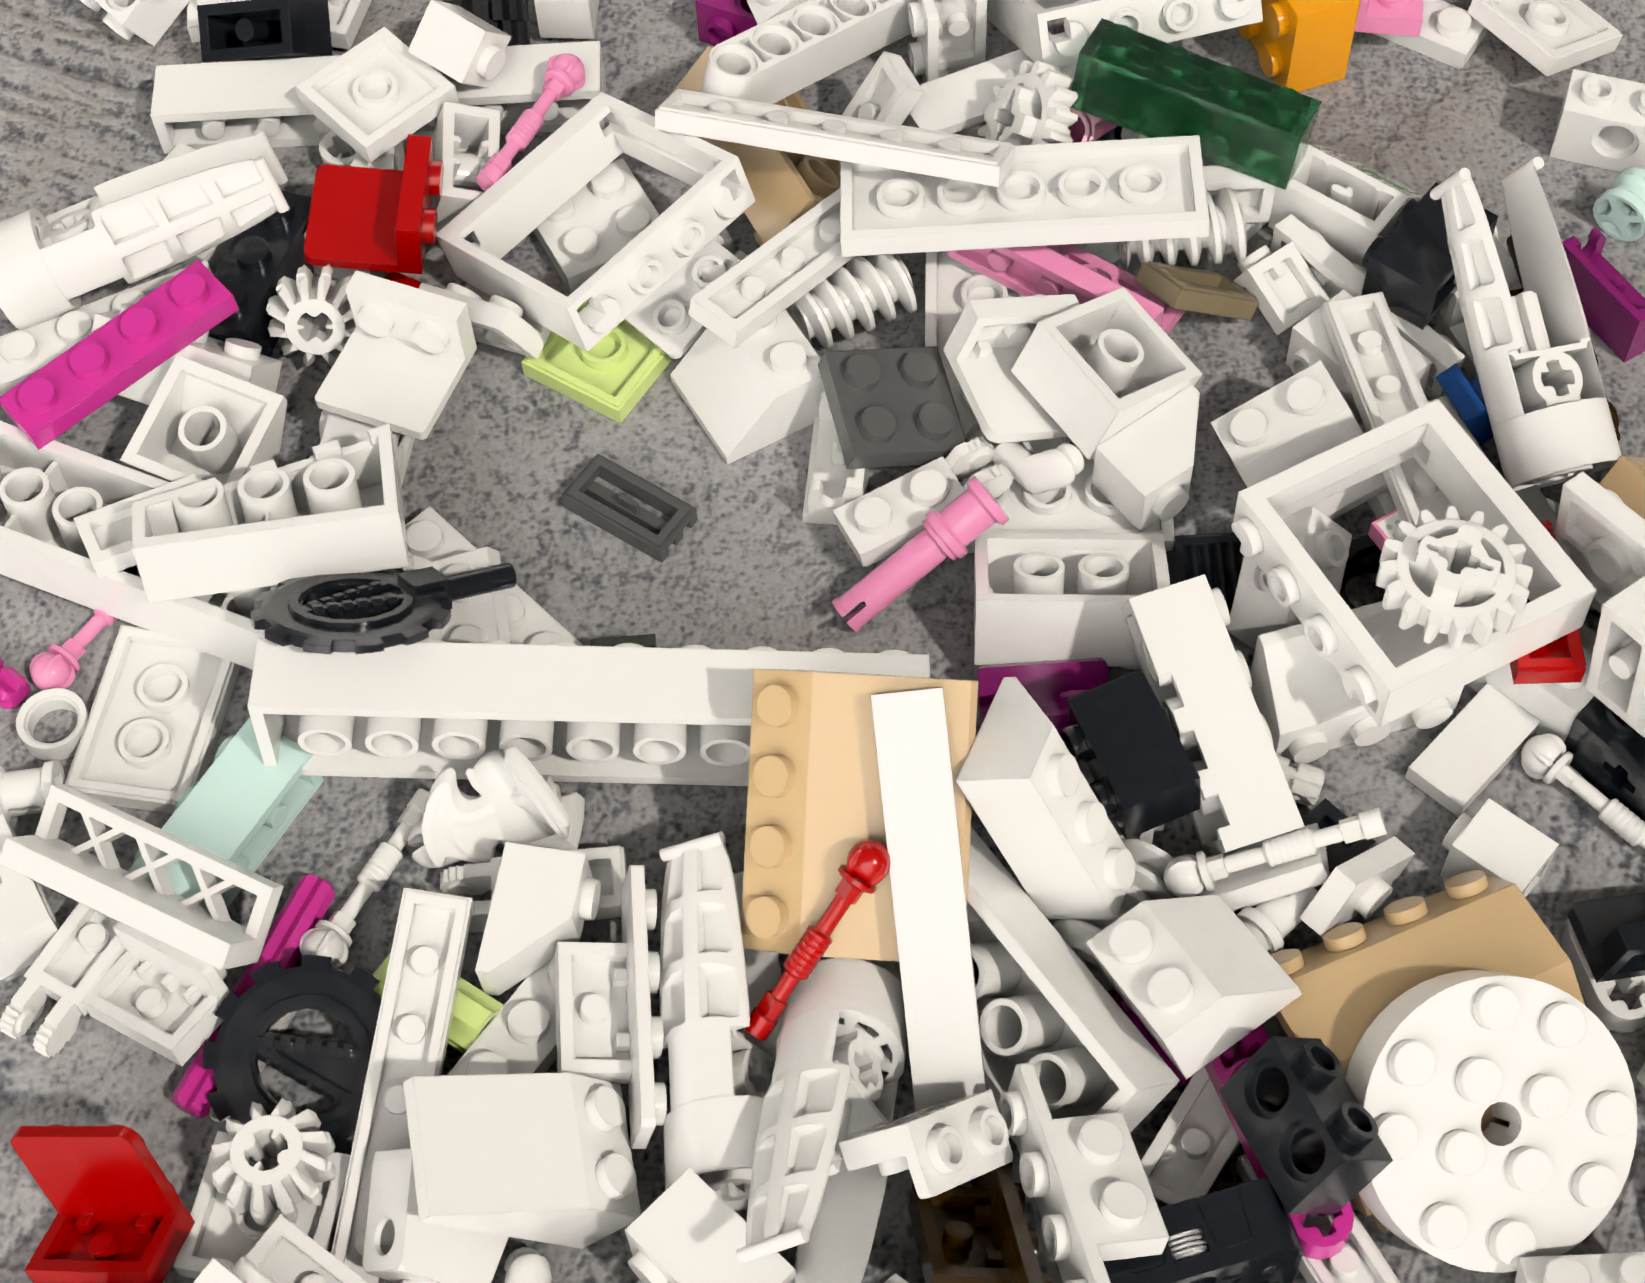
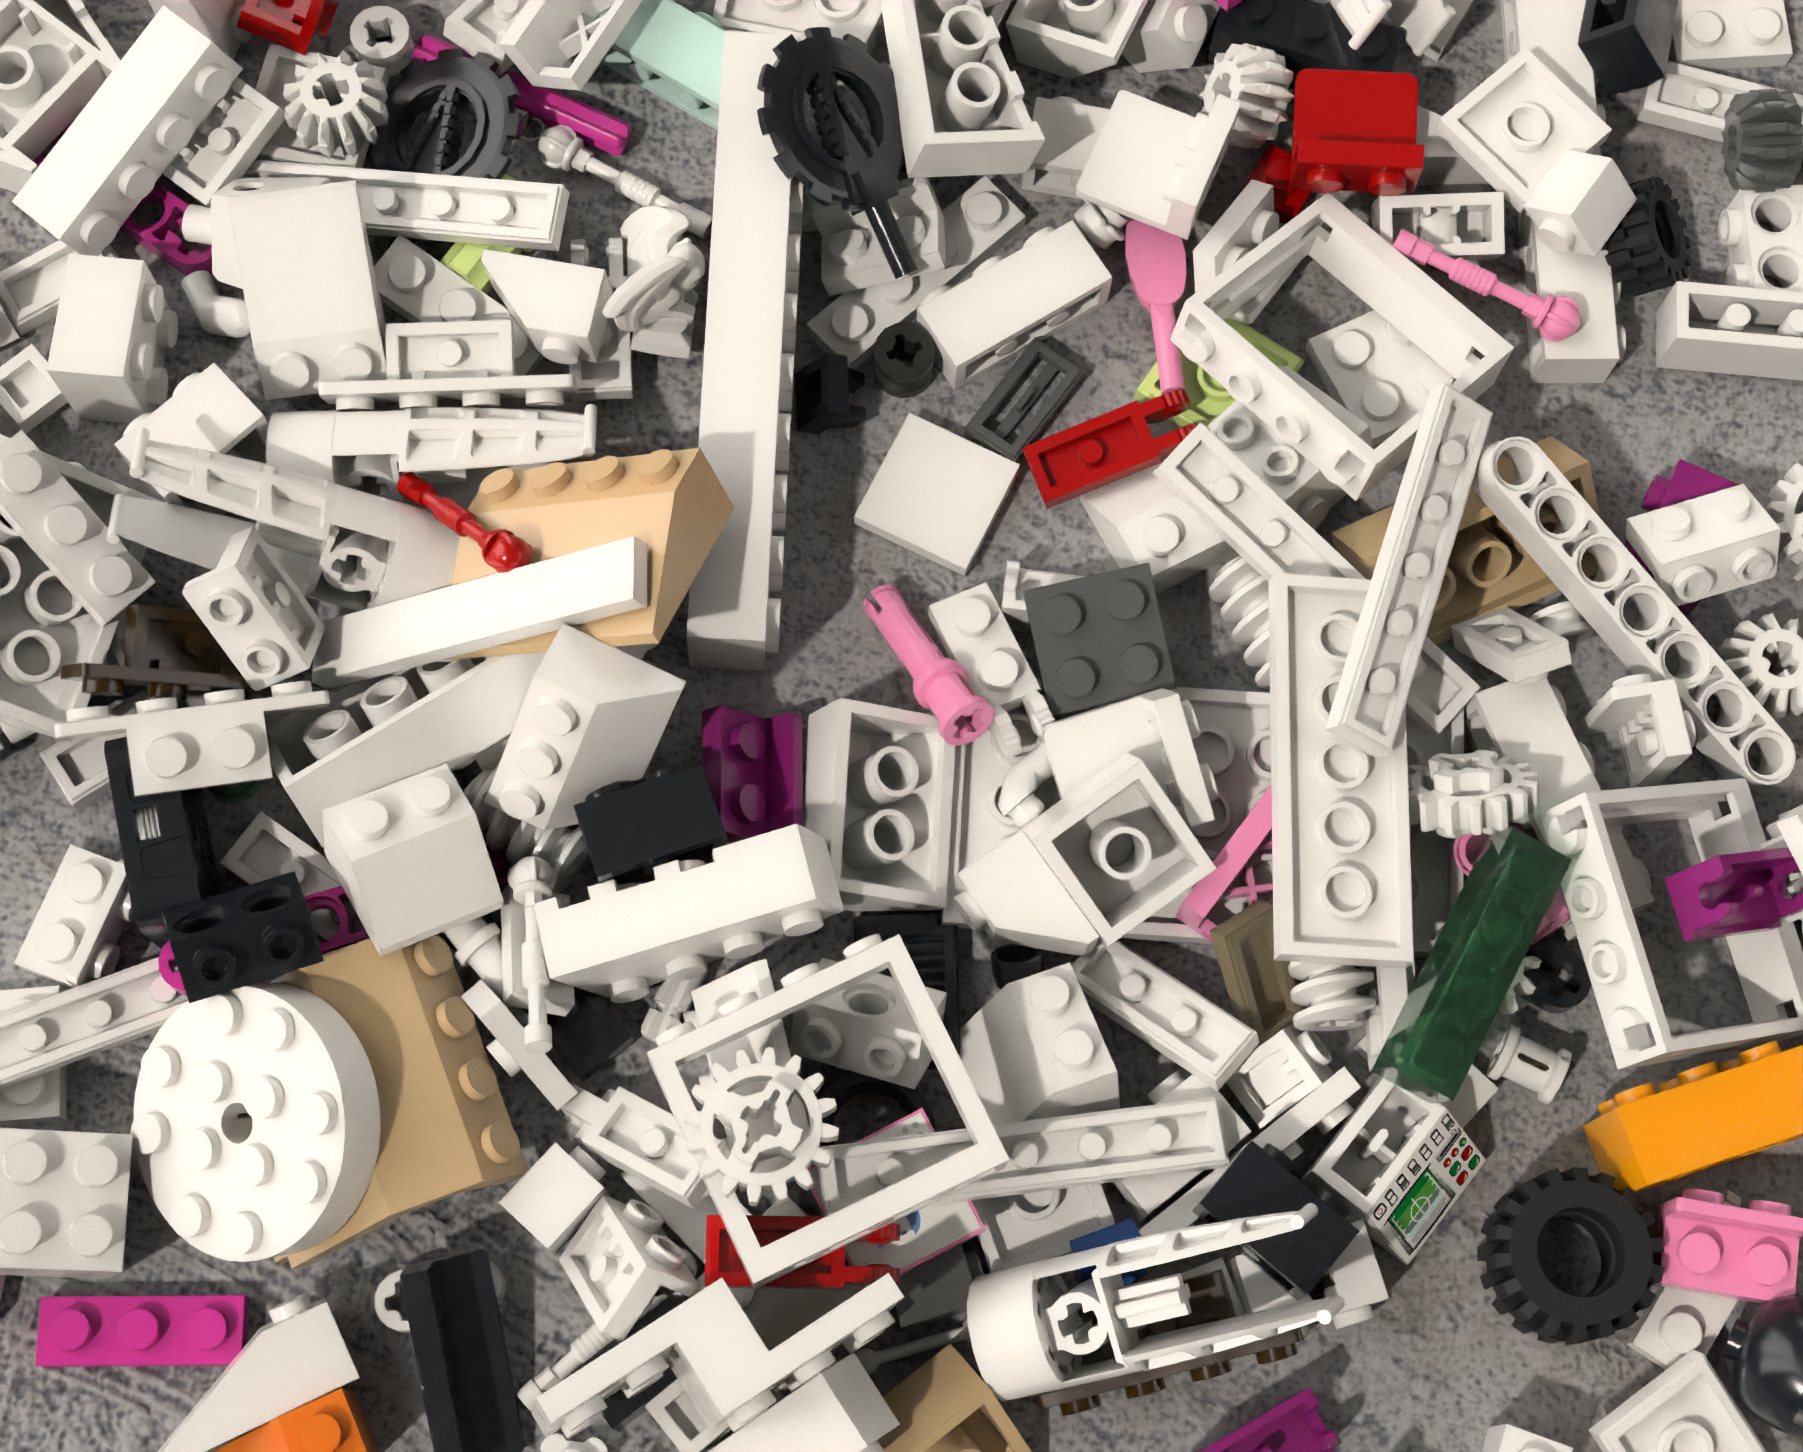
camera: 85 degrees right, 15 degrees up
none -> white wheel [350,6,415,82]
none -> white bracket [559,1194,698,1341]
none -> white hinge [561,1082,731,1209]
none -> white tile [854,413,1020,576]
none -> pearl dark grey wheel [873,322,935,398]
none -> white brick [916,220,1113,391]
none -> black hinge [991,944,1044,990]
none -> red hinge [1022,389,1198,509]
none -> white tile [1072,939,1259,1091]
none -> white plate [1074,200,1130,249]
none -> bright pink piece [1125,217,1187,395]
none -> black tyre [1477,1167,1664,1345]
none -> white bush [1529,601,1594,645]

